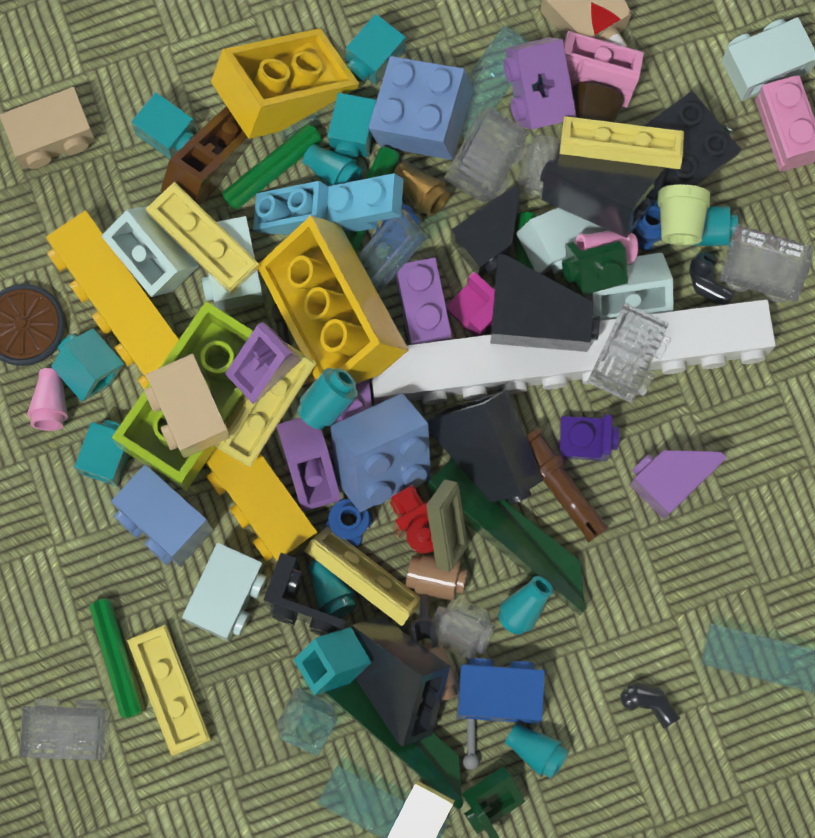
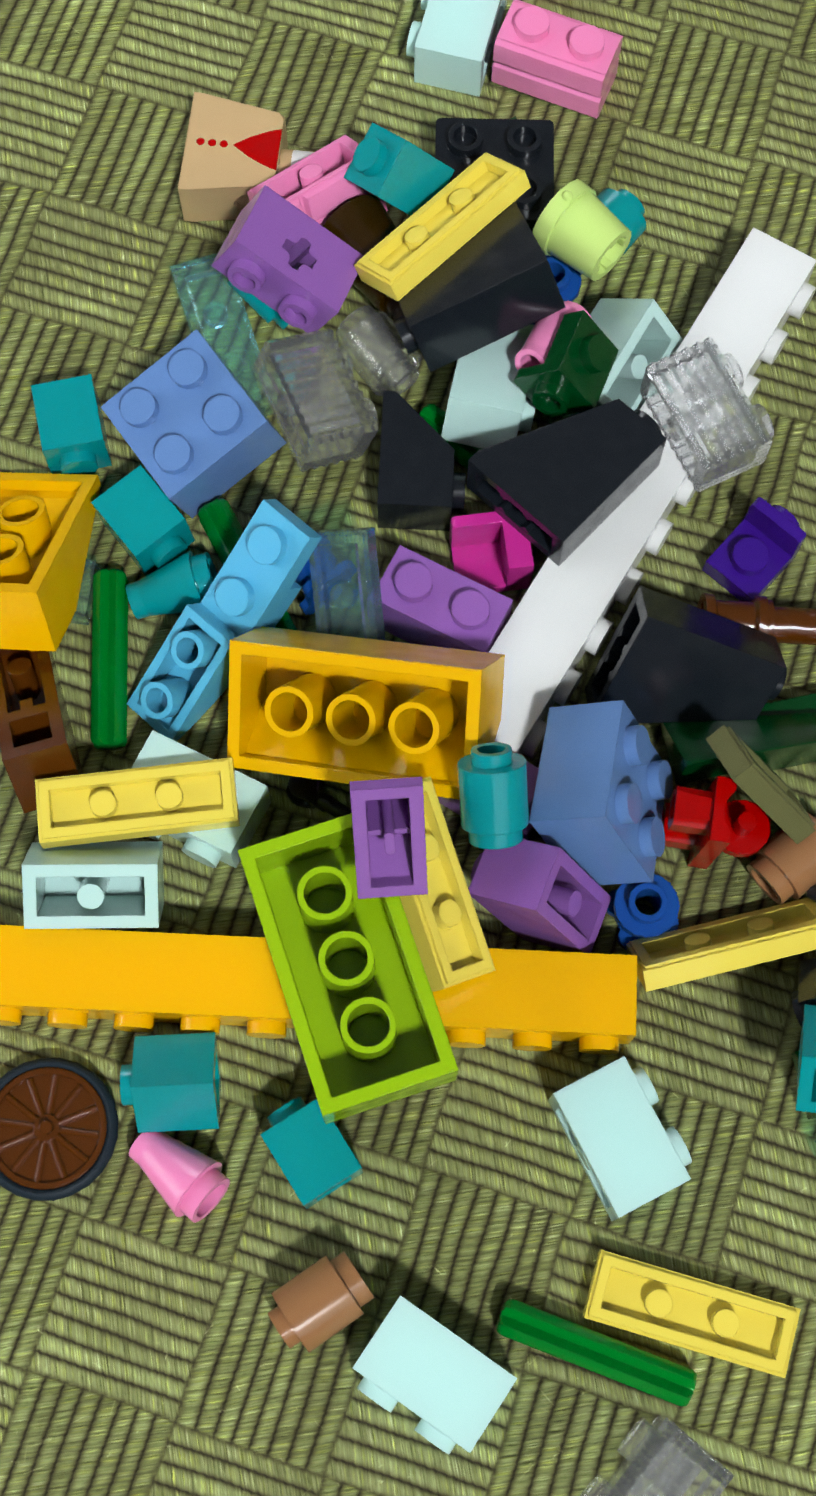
camera: 50 degrees left, 5 degrees down
medium blue brick [111,465,214,567] -> none
tan brick [144,354,230,458] -> none
black bracket [263,553,347,636] -> none
teal cone [307,560,357,618] -> none
pearl gold cone [393,160,450,217] -> none
black arm [689,252,735,306] -> none
clear brick [719,224,813,303] -> none
none -> medium nougat brick [267,1251,375,1353]
none -> teal brick [344,122,455,216]
none -> light aqua brick [353,1295,517,1455]

